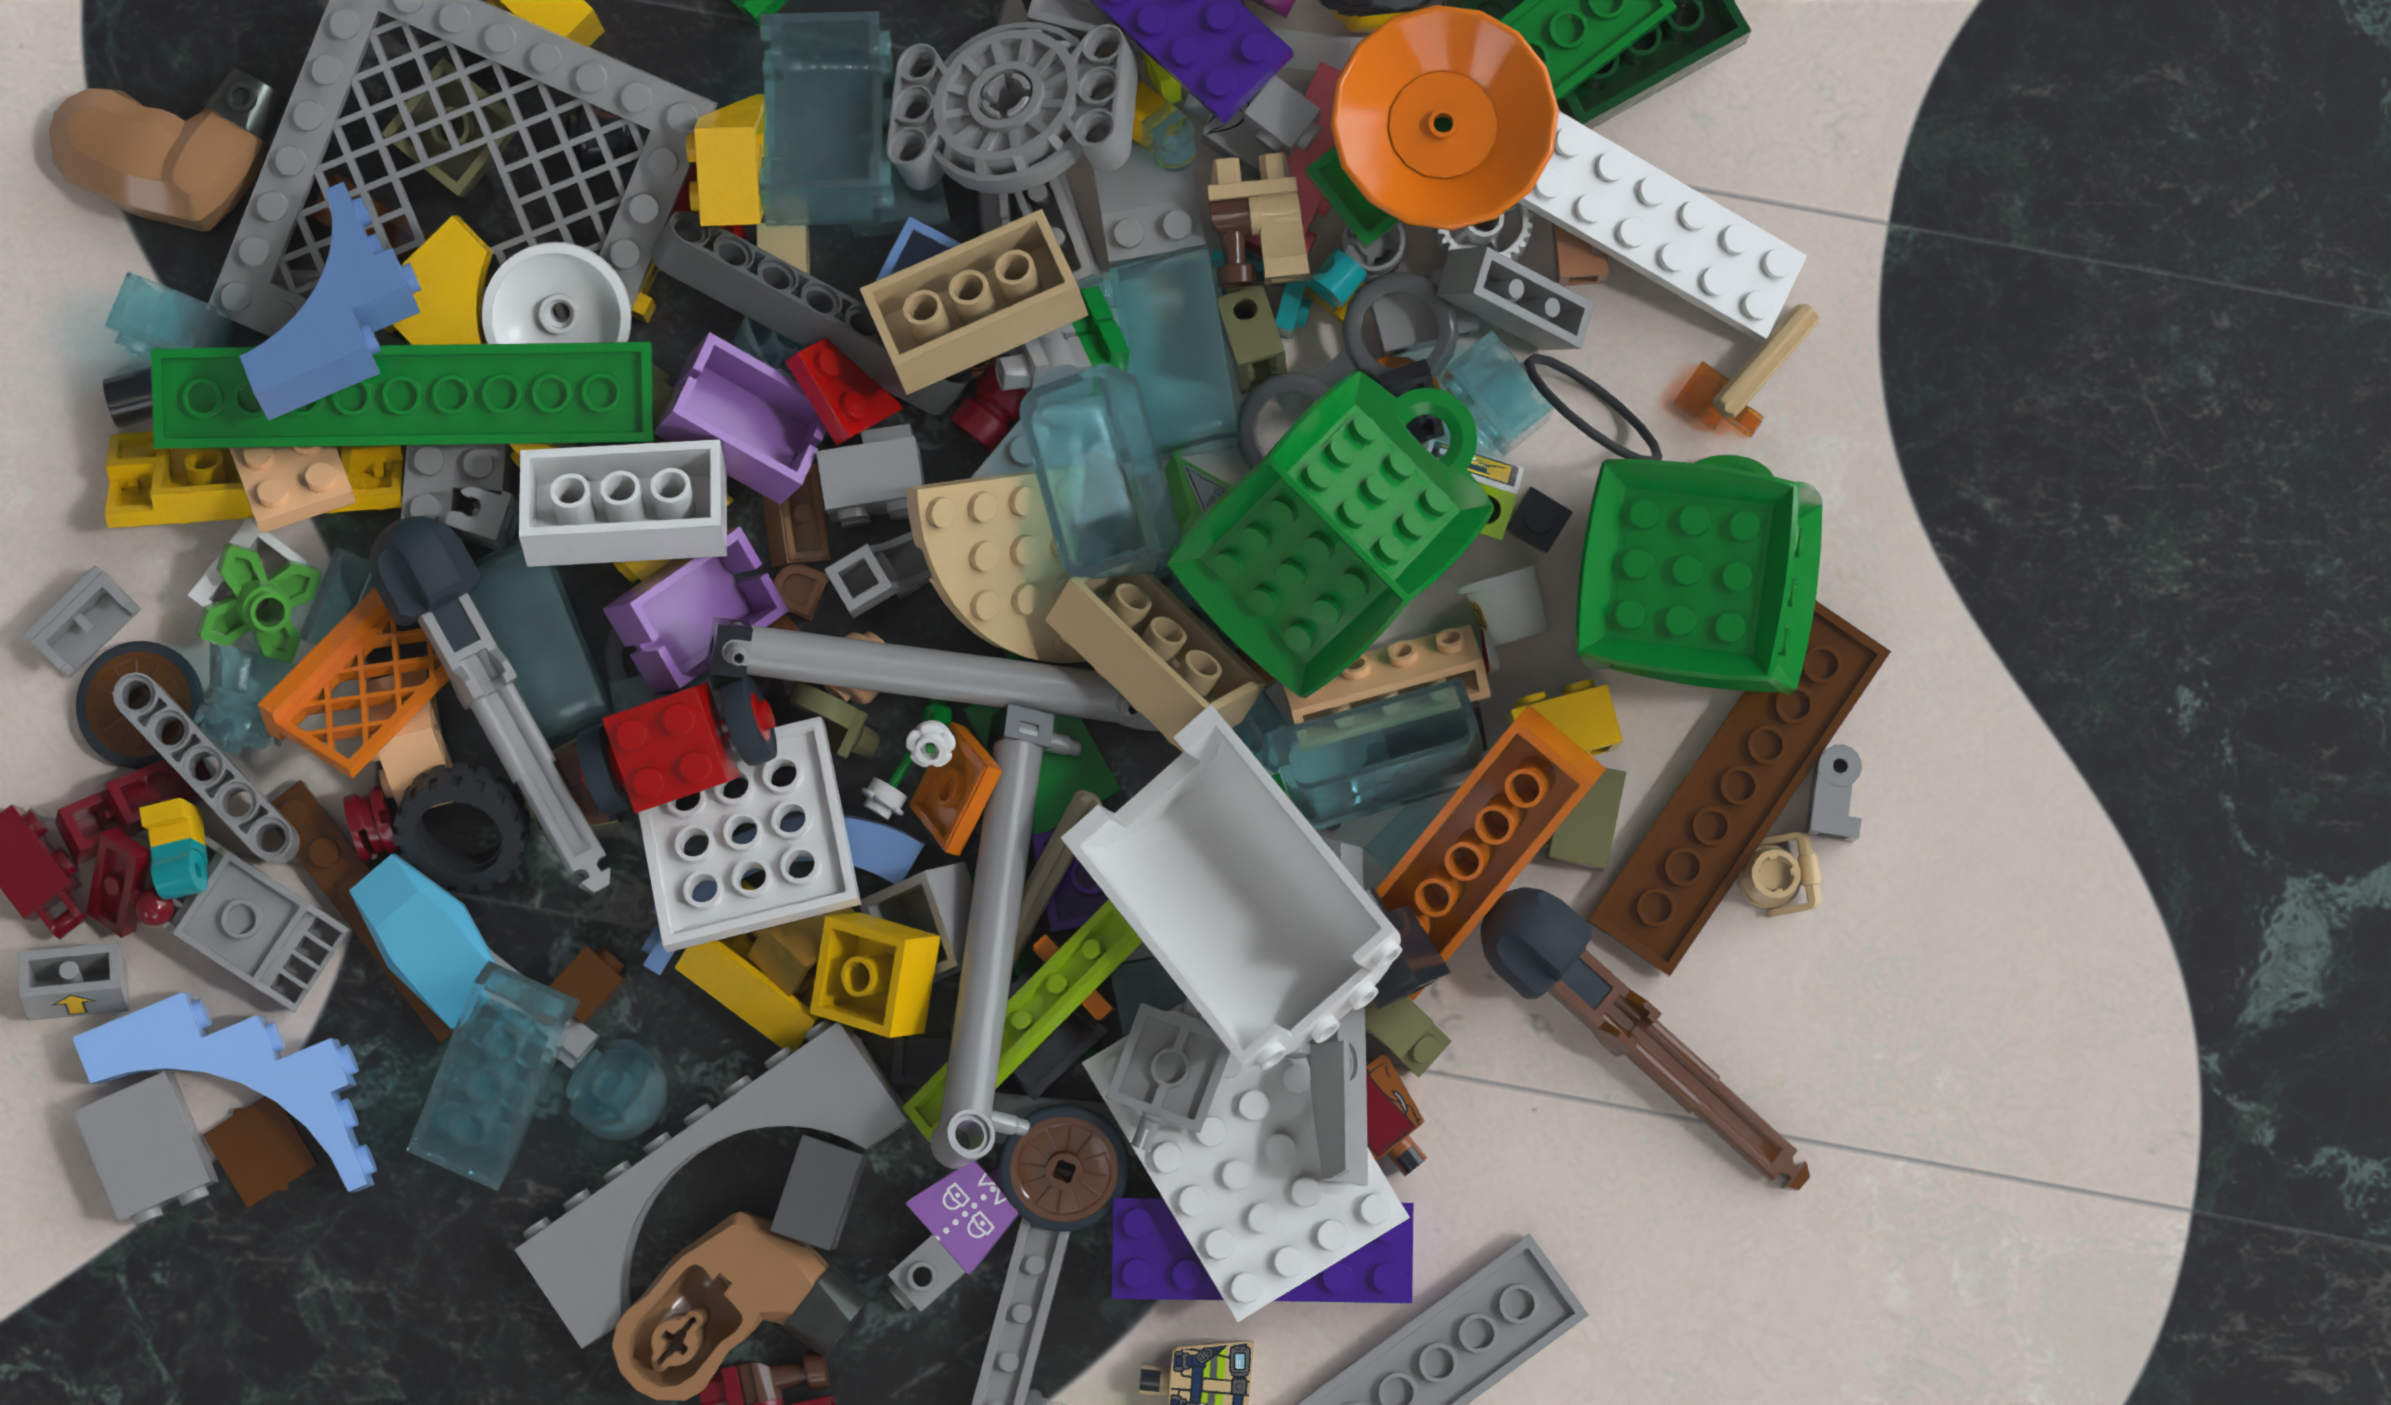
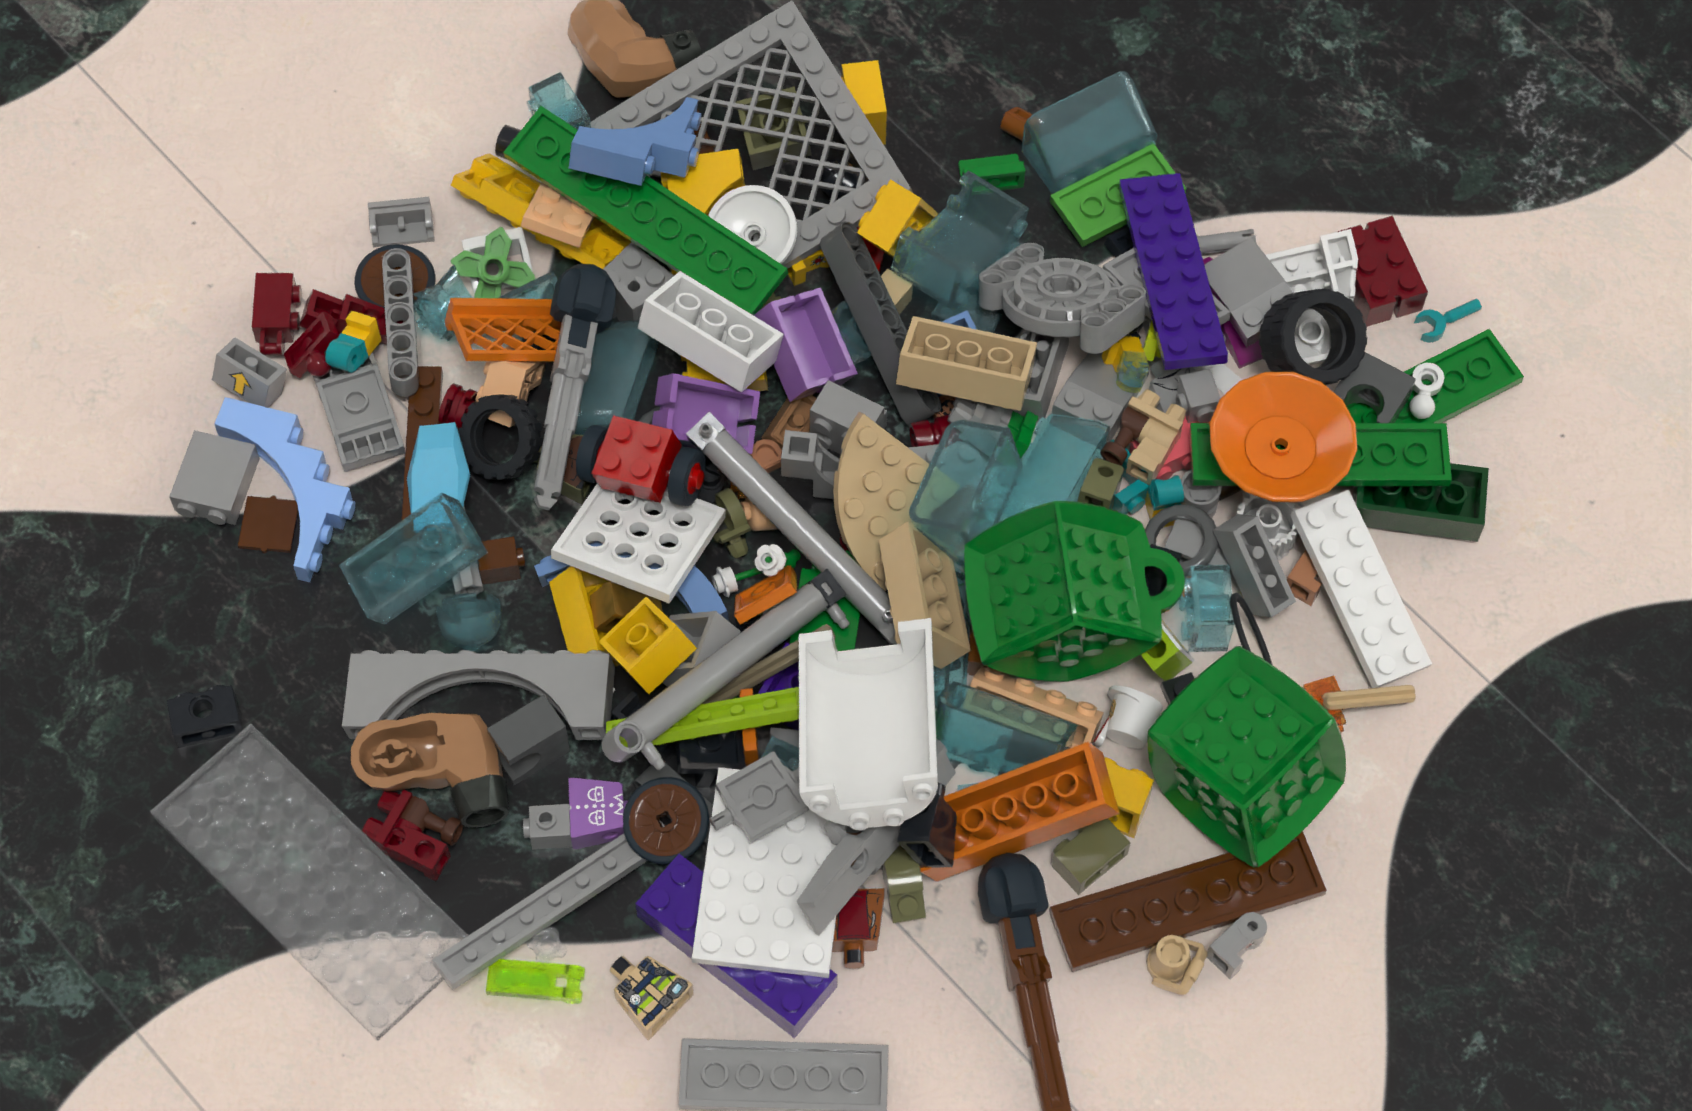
camera: 35 degrees right, 20 degrees down
red wing [785,338,903,446] -> none

